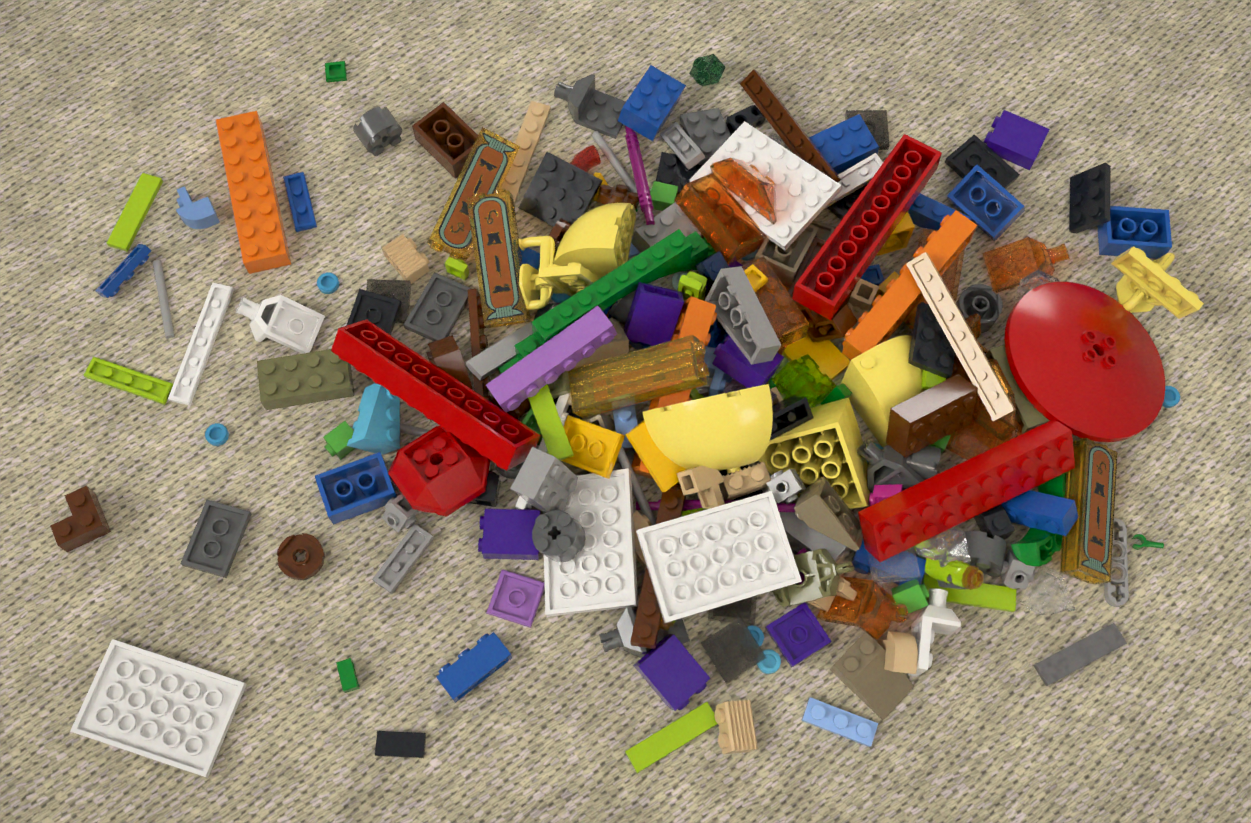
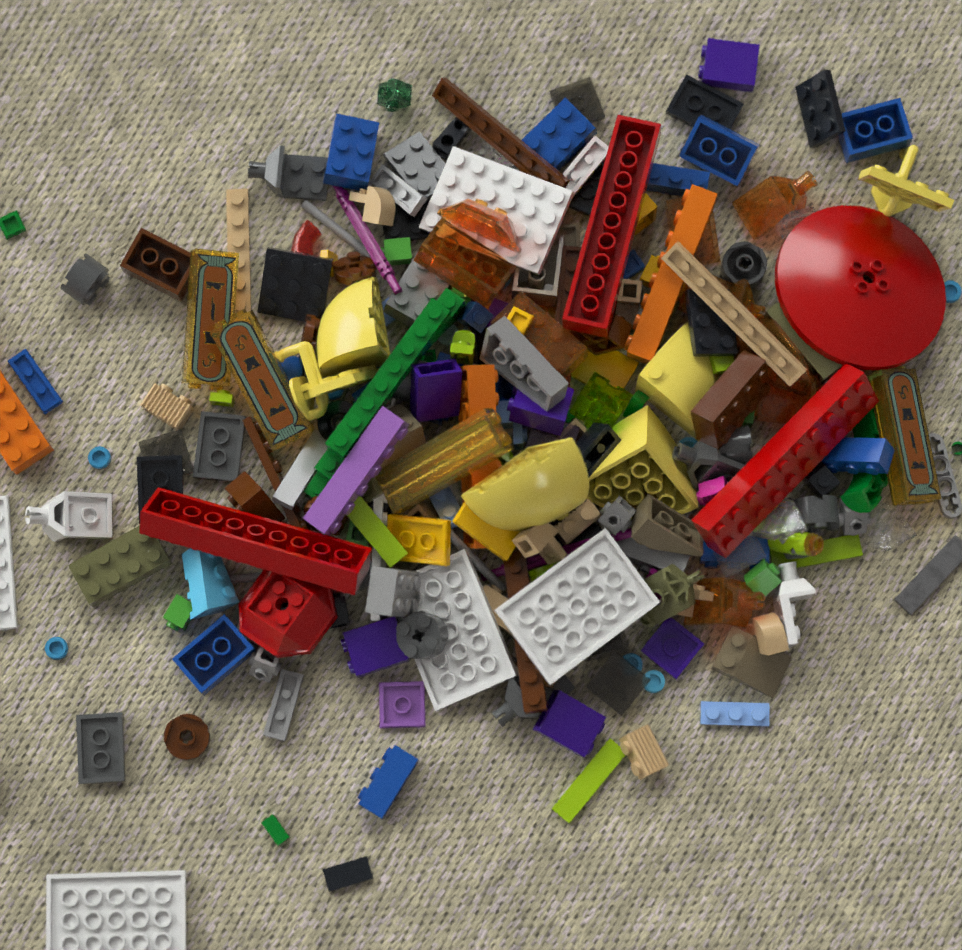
camera: 15 degrees left, 10 degrees up
none -> tan brick [349,186,395,226]

